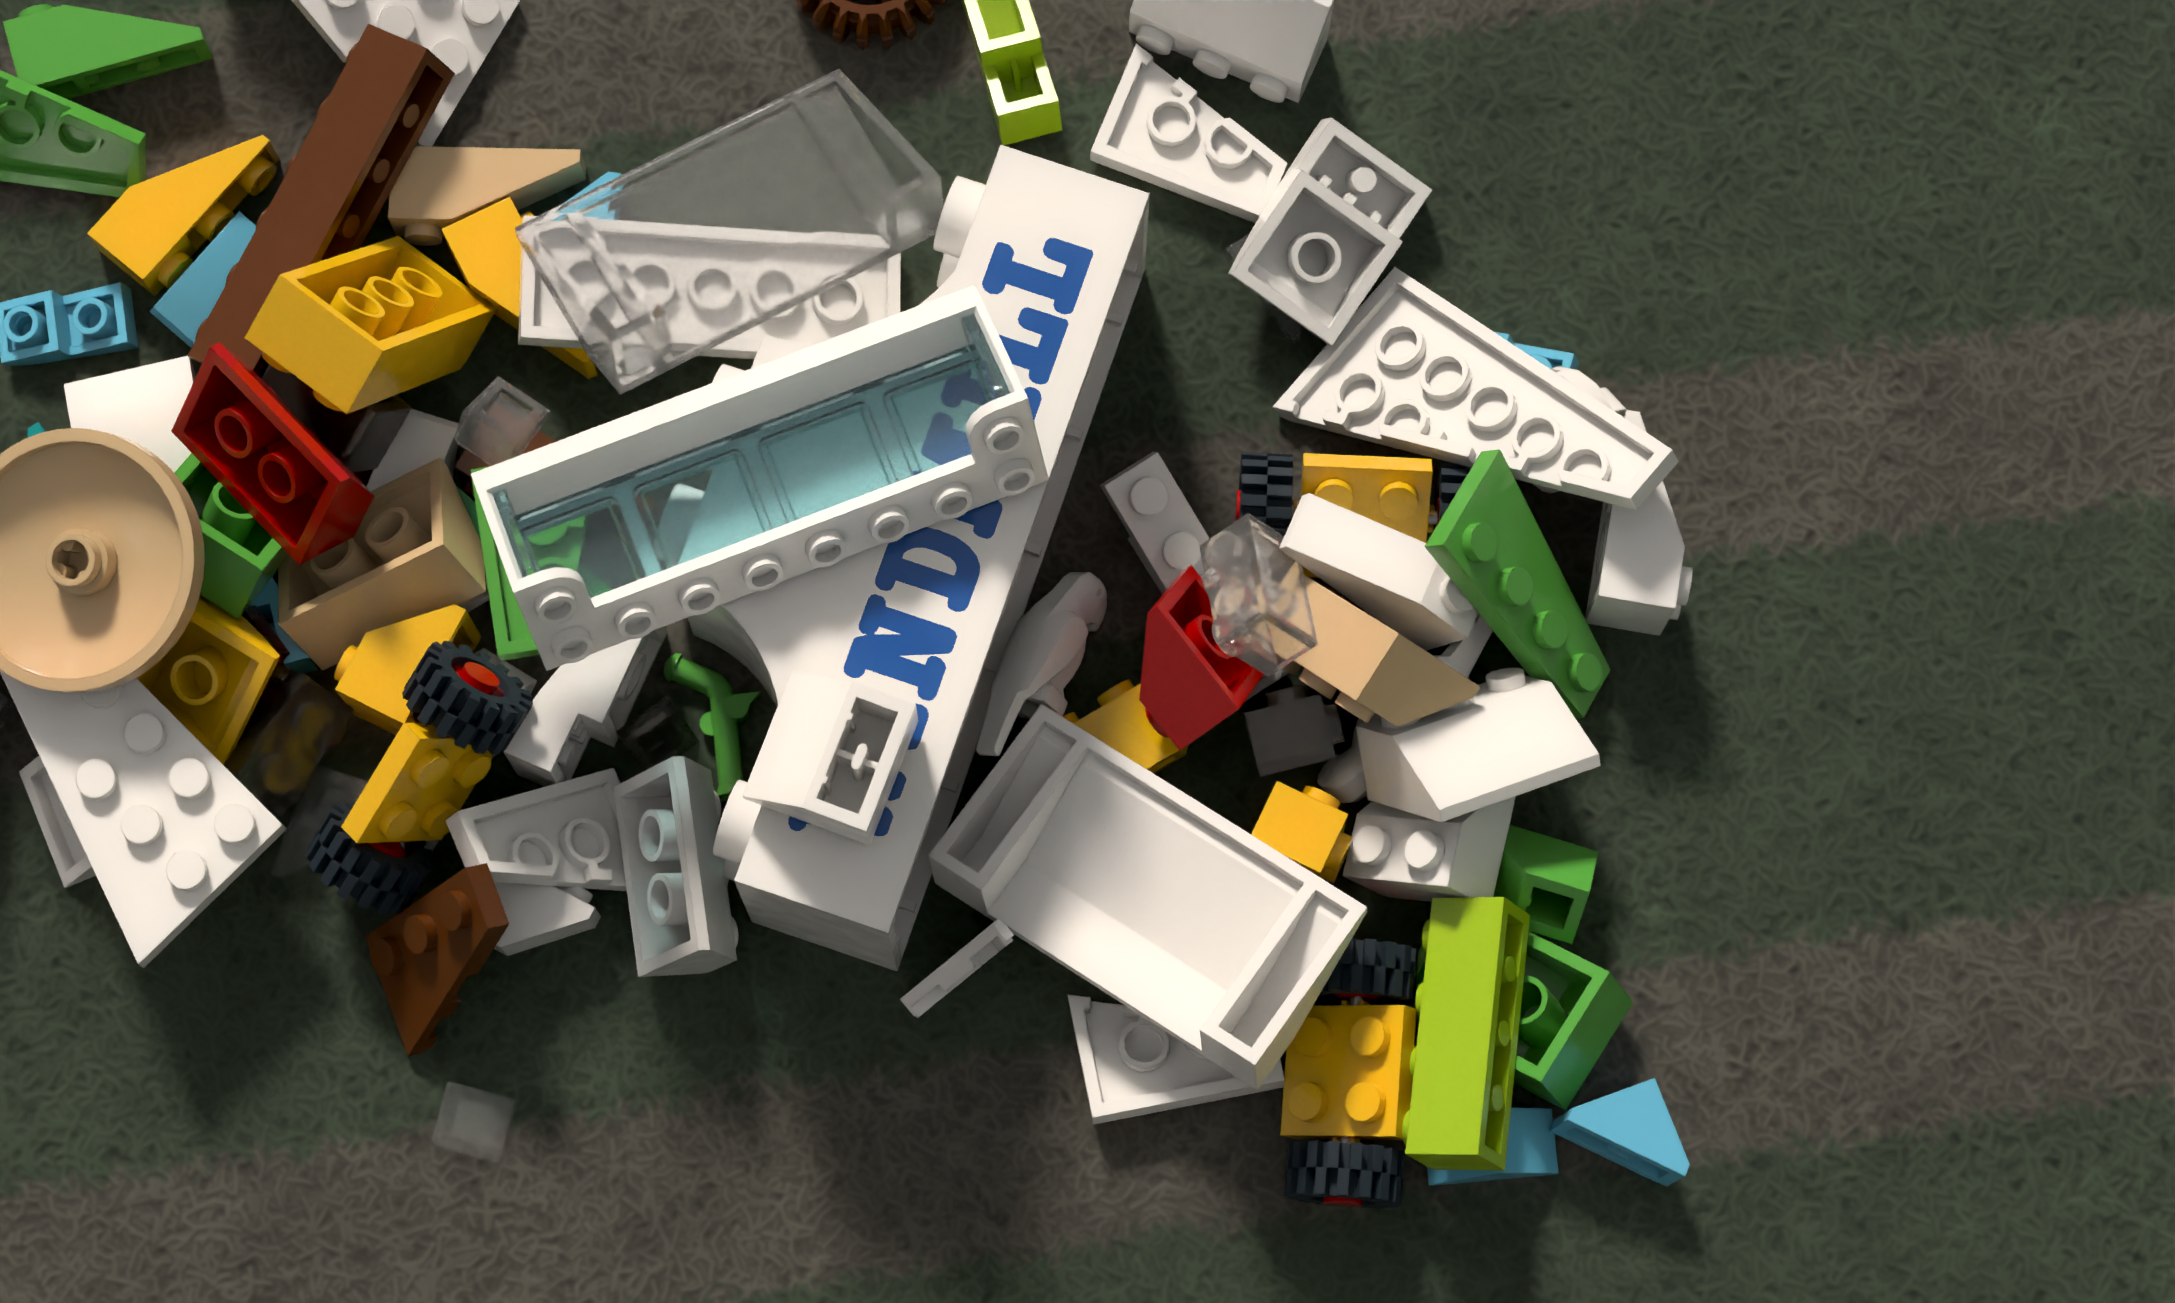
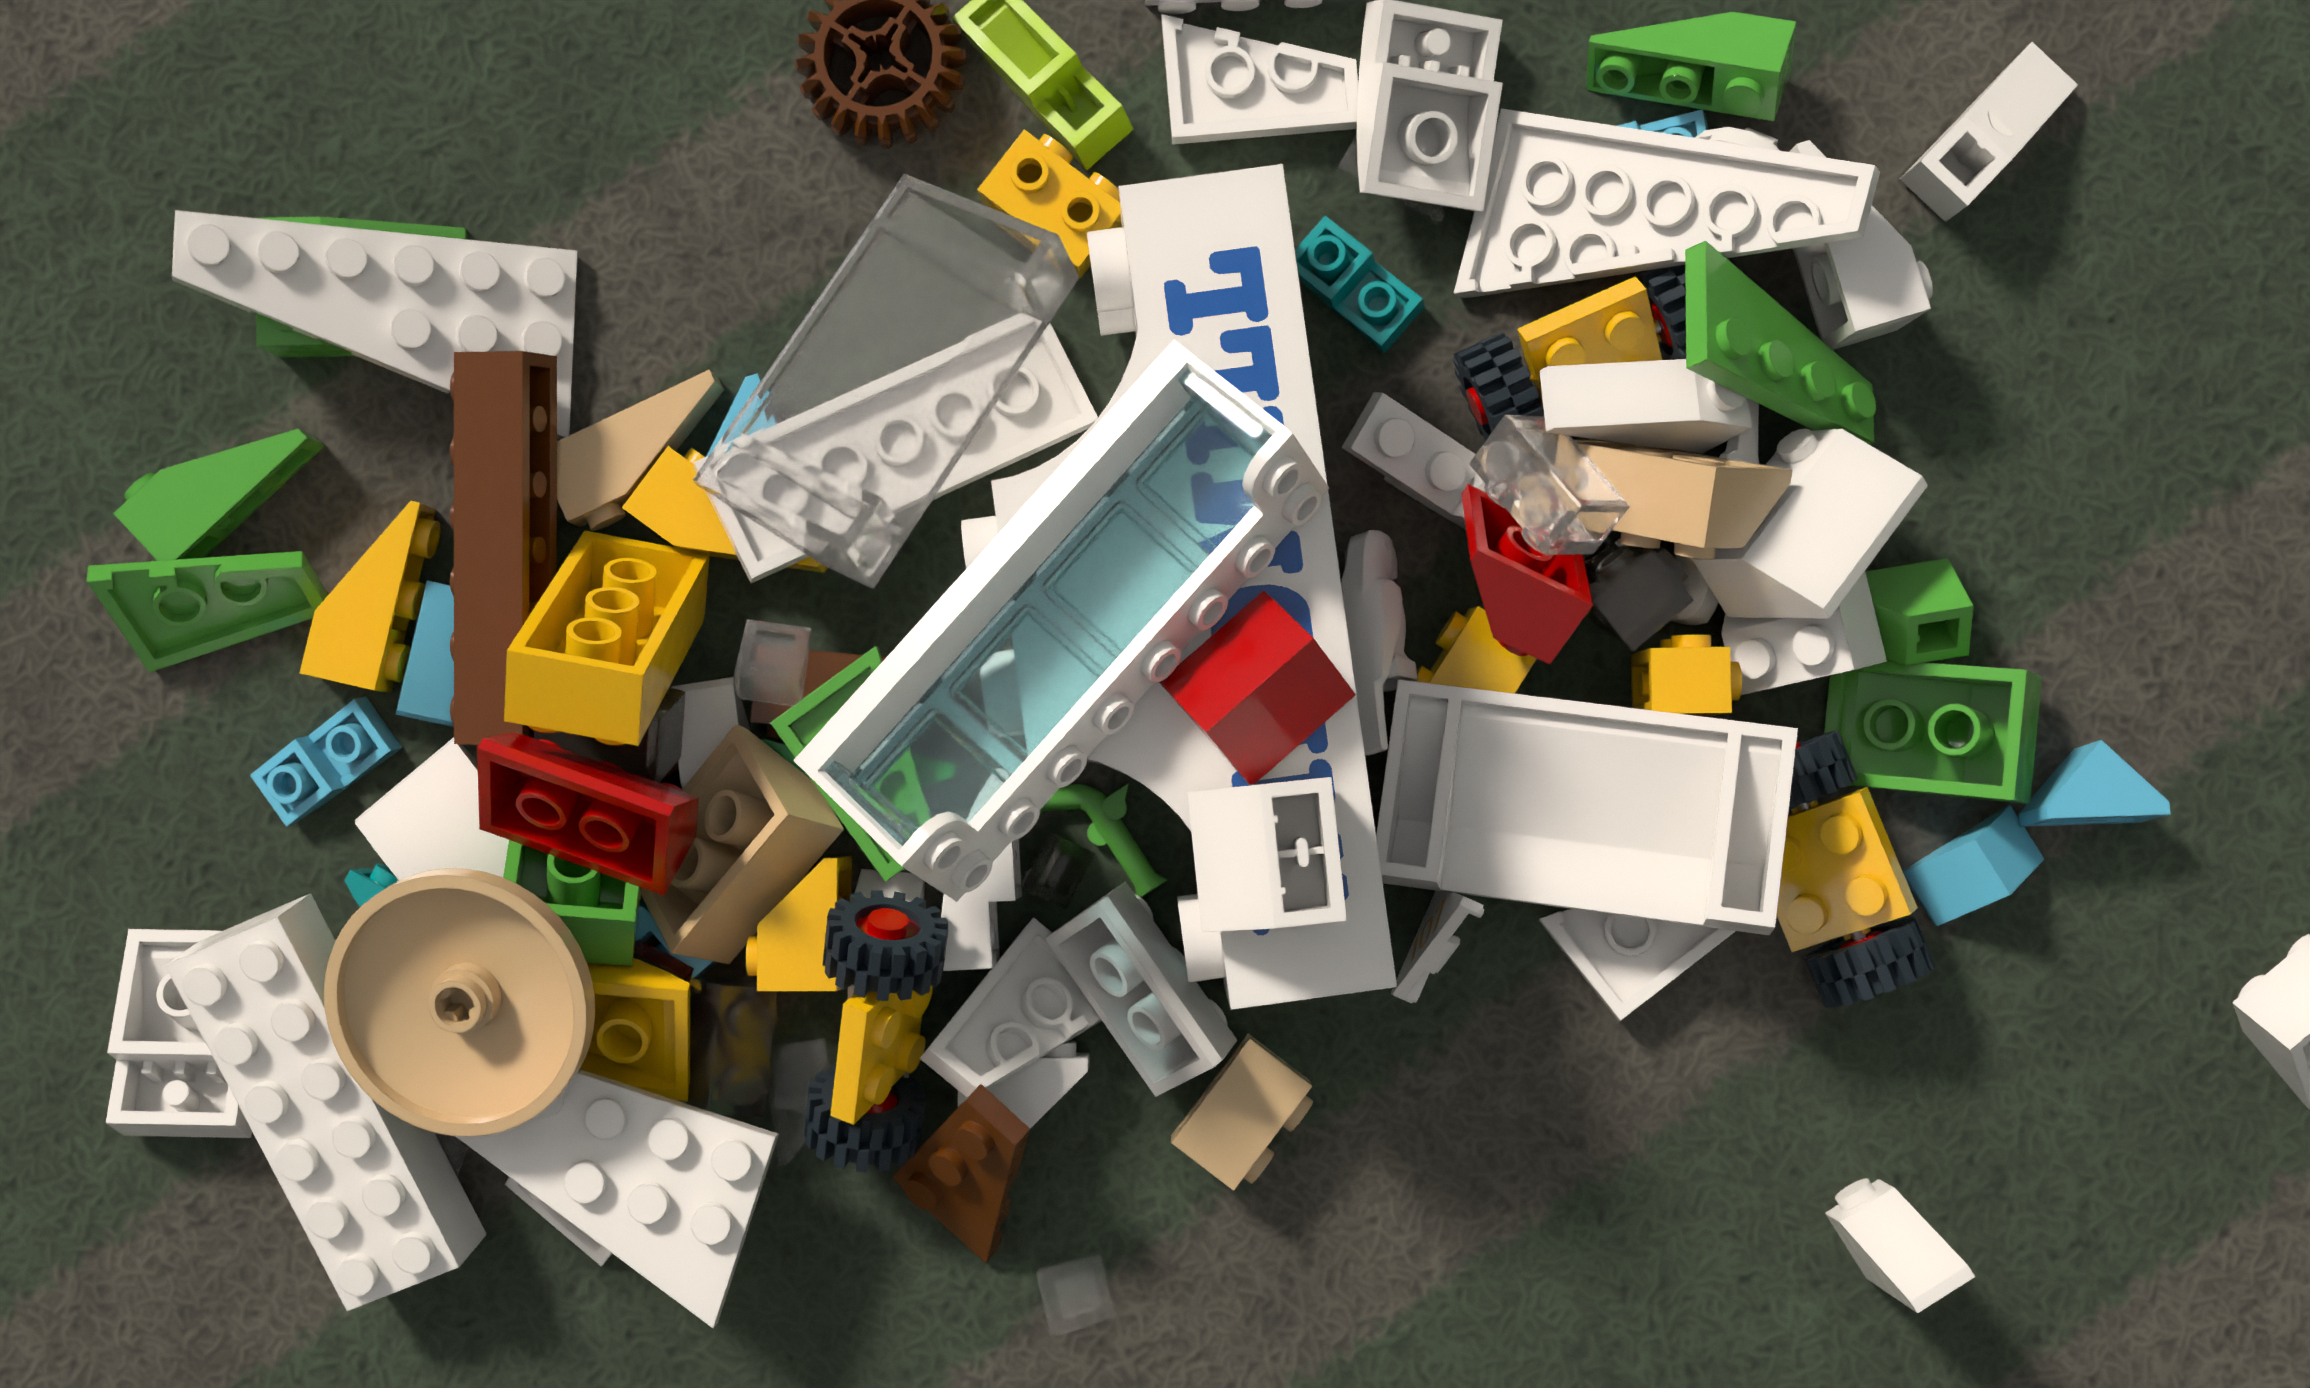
camera: 20 degrees left, 10 degrees up
lime brick [1402,897,1530,1171] -> none
none -> yellow brick [977,129,1122,278]
none -> red slope [1159,590,1356,786]
none -> tan brick [1171,1033,1313,1191]
none -> teal slope [1295,216,1425,354]
none -> bright green slope [1587,12,1796,121]
none -> white slope [1900,42,2078,222]

